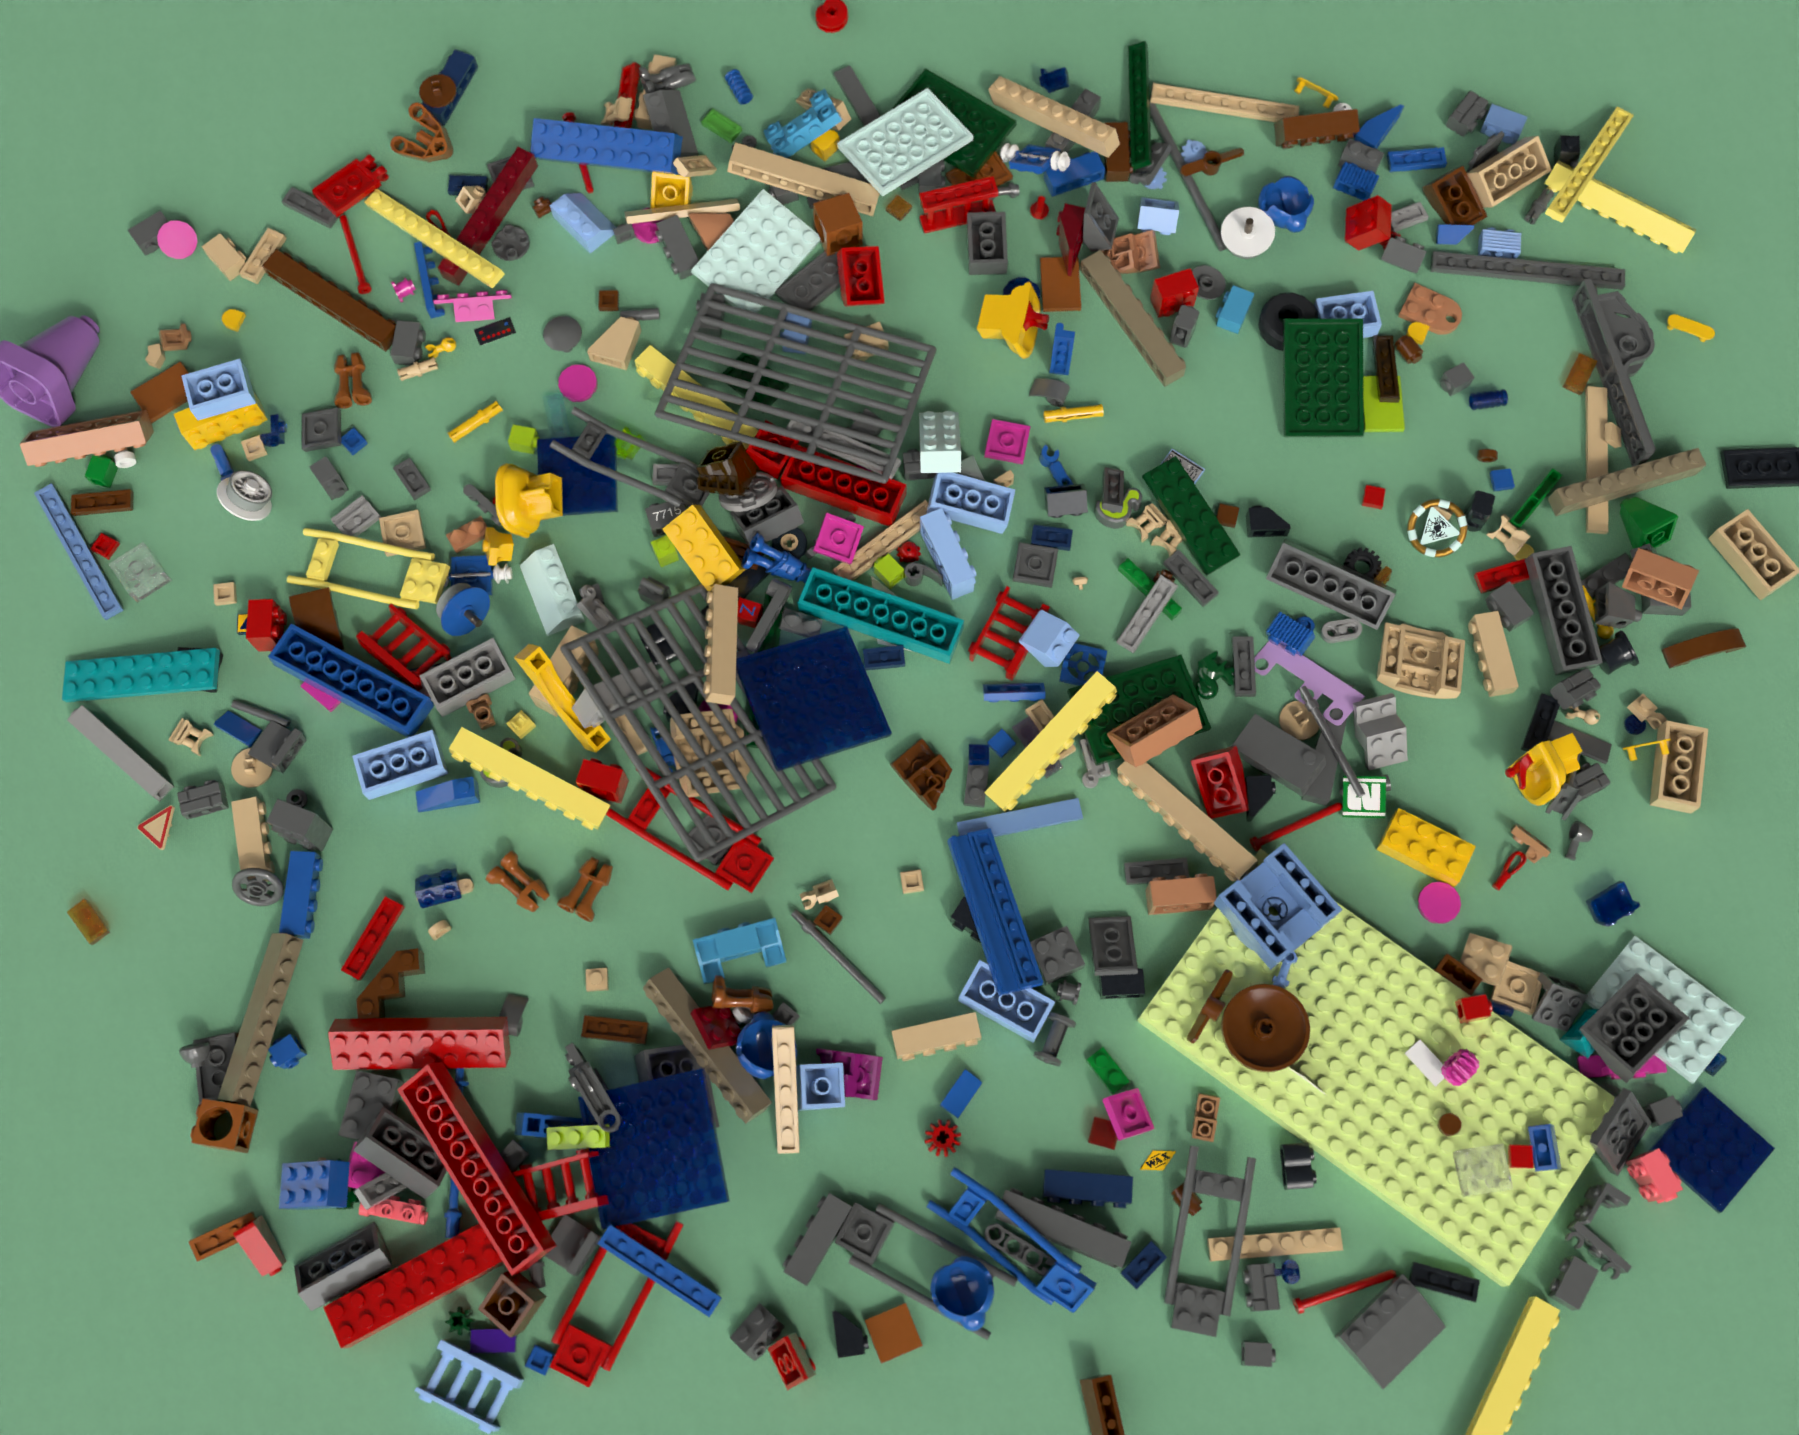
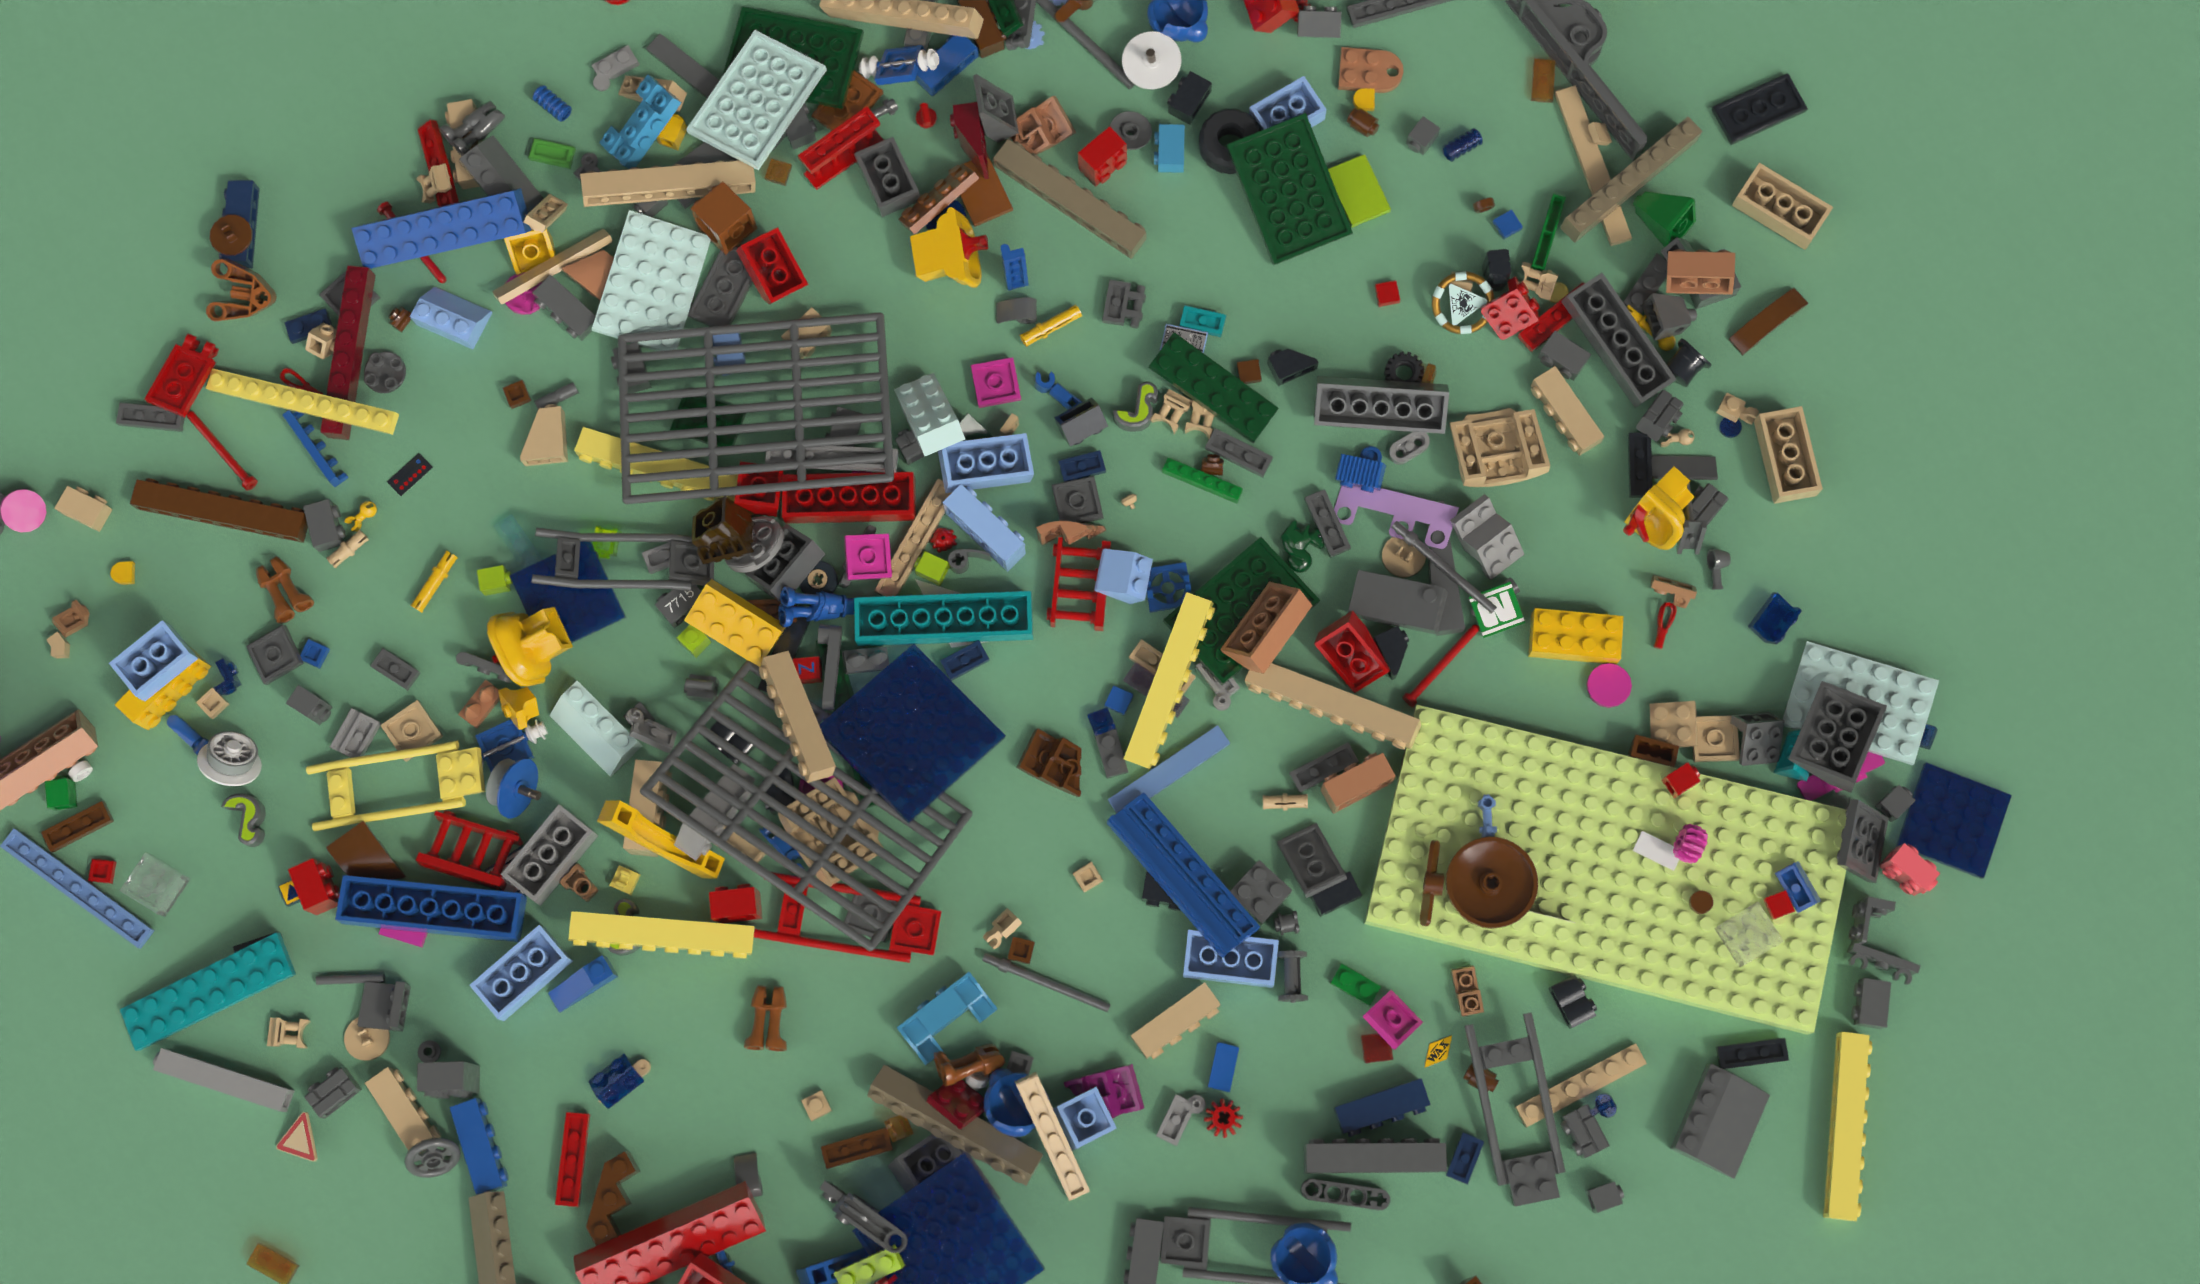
camera: 20 degrees left, 5 degrees up
dark orange tile [130,361,188,424] -> none
tan plate [213,582,237,606] -> none
blue slope [213,710,262,748] -> none
tan plate [239,228,286,284] -> none
dark pink brick [391,277,416,303] -> none
tan tile [428,920,452,941] -> none
bracket [433,290,512,322] -> none
dark orange piece [485,851,550,912] -> none
dark grey dish [543,316,582,353] -> none
dark pink tile [558,365,598,402] -> none
dark grey plate [613,224,635,244] -> none
blue plate [926,1167,1097,1314] -> none
blue plate [983,683,1045,702] -> none
dark grey plate [1102,467,1124,513] -> none
light grey tile [1116,575,1178,654] -> none
light blue slope [1138,197,1179,235] -> none
dark grey brick [1169,305,1200,348] -> none
medium blue piece [1214,843,1342,970] -> none
red bar [1293,1270,1396,1314] -> none
dark brown tile [1372,335,1400,403] -> none
clear blue piece [1487,998,1514,1017] -> none
yellow piece [1622,738,1671,761] -> none
none -> dark grey animal [221,794,266,847]
none -> light grey hinge [592,45,639,91]
none -> clear orange tile [884,1115,914,1142]
none -> dark orange plate [898,164,979,235]
none -> nougat slope [1036,521,1106,545]
none -> dark grey plate [1102,280,1146,329]
none -> light grey hinge [1156,1094,1206,1146]
none -> black brick [1167,71,1212,125]
none -> teal plate [1179,306,1226,337]
none -> tan pin [1263,793,1308,811]
none -> bracket [1481,276,1540,340]

